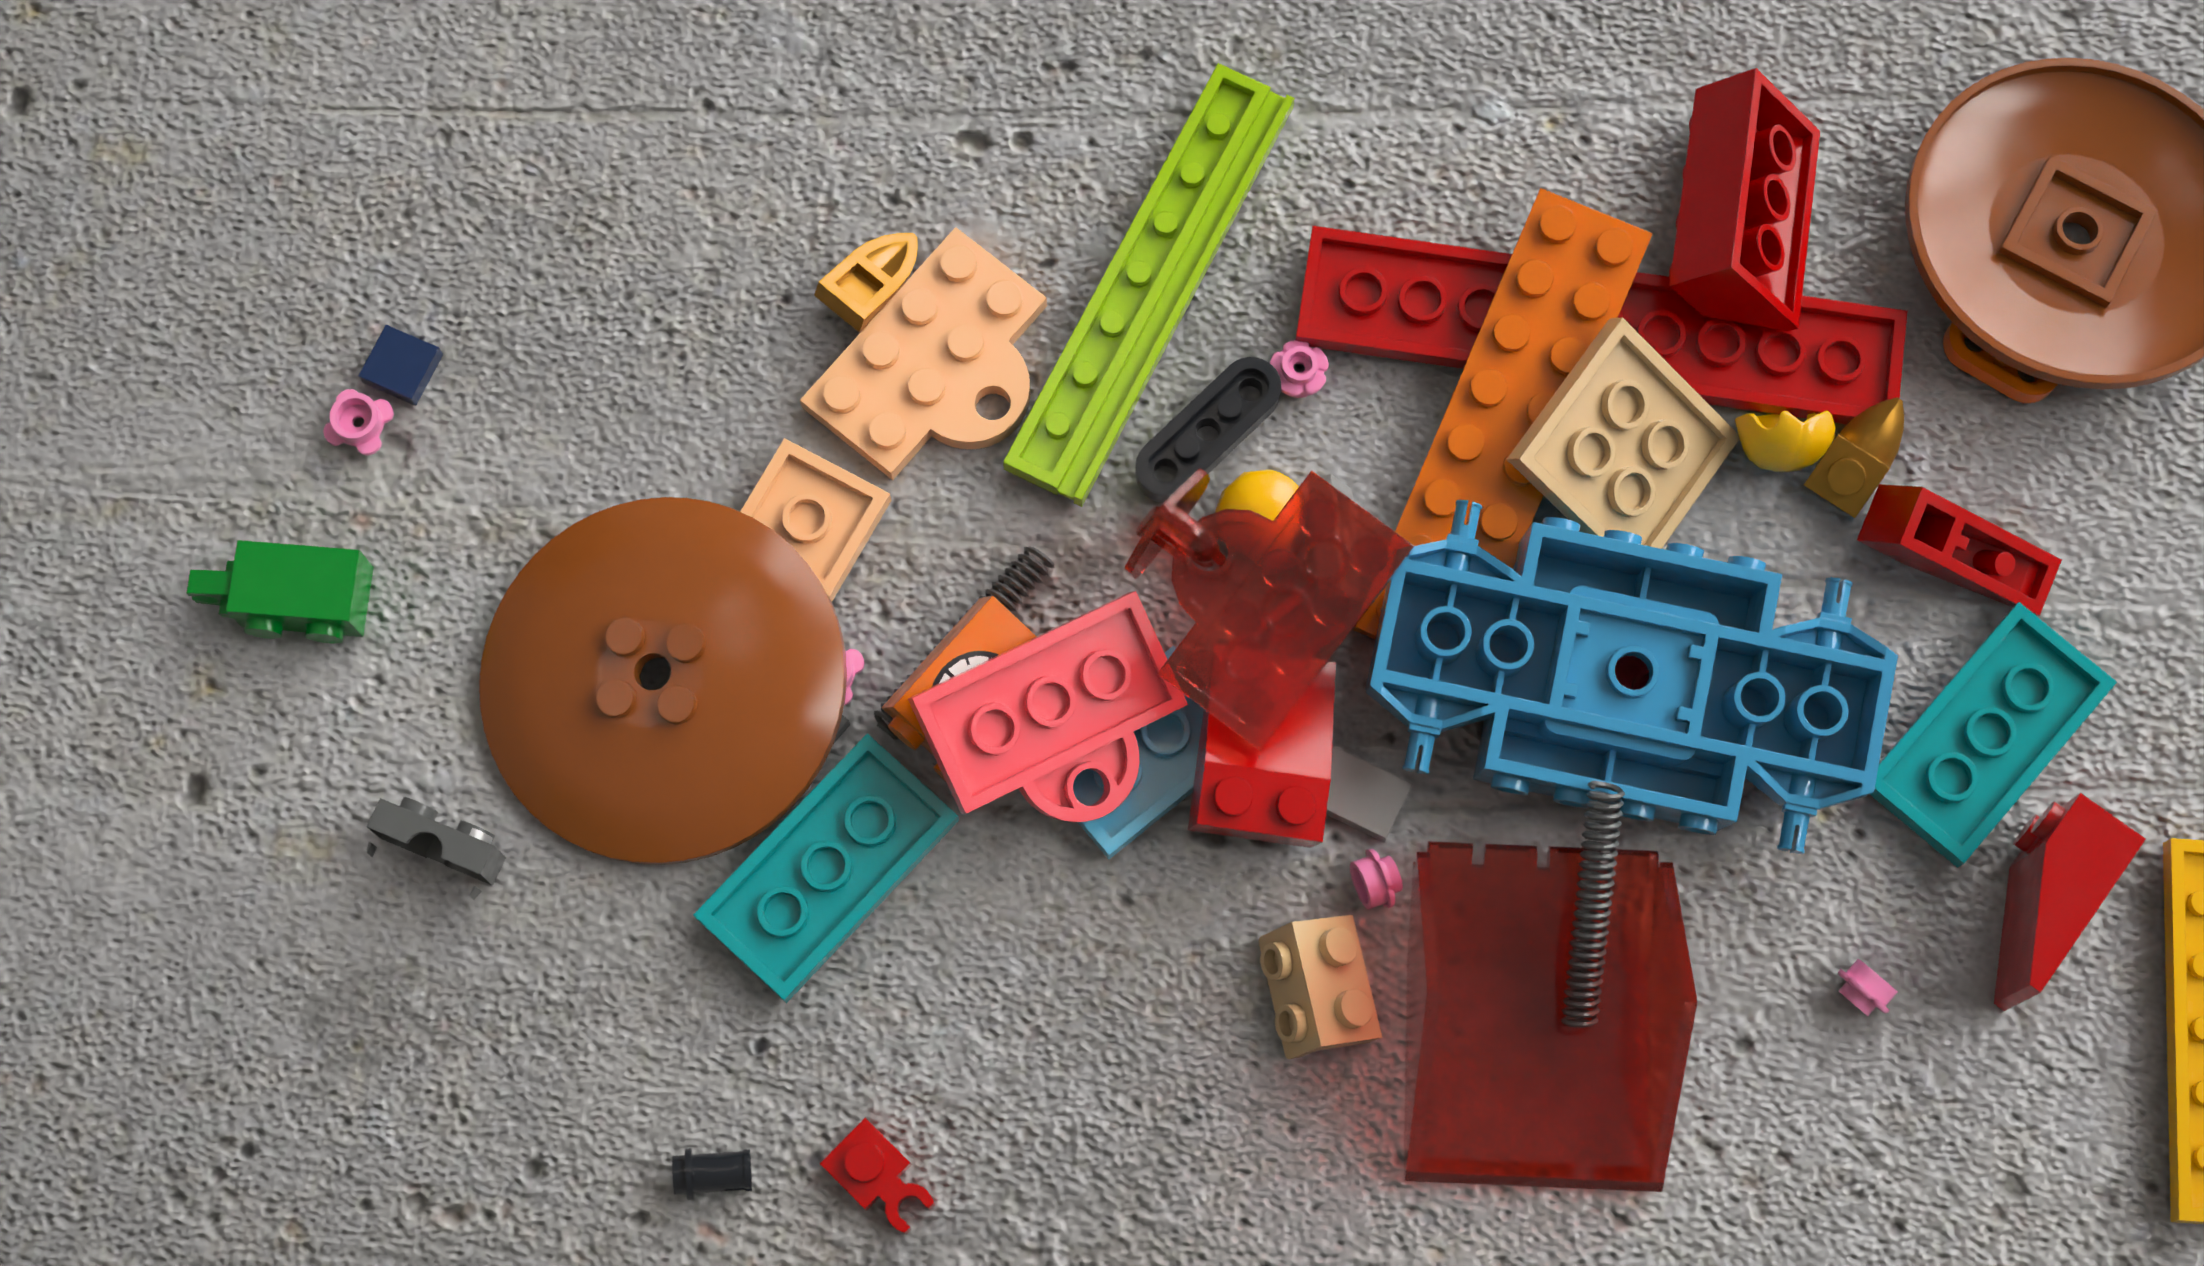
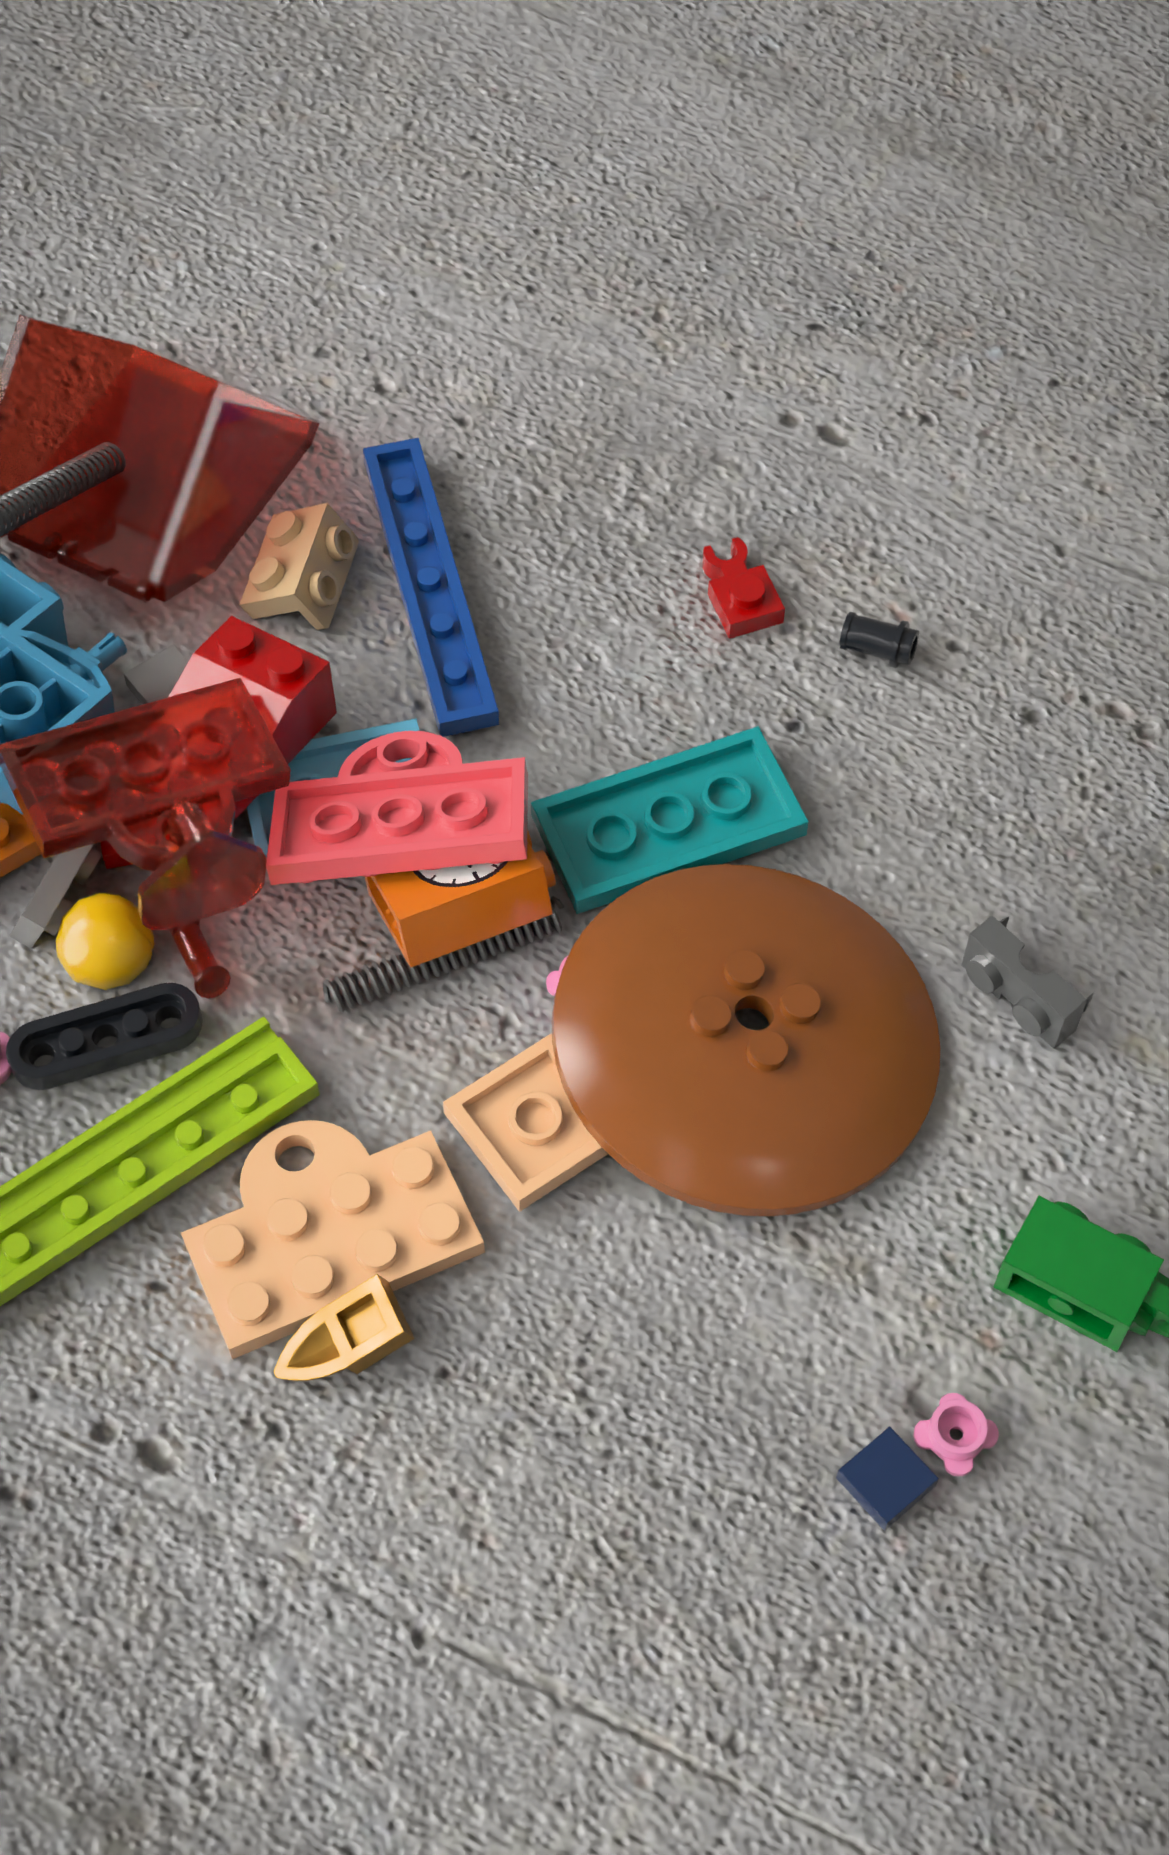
camera: 155 degrees left, 15 degrees down
bright pink plate [1350,849,1403,910] -> none
none -> blue plate [363,438,499,737]

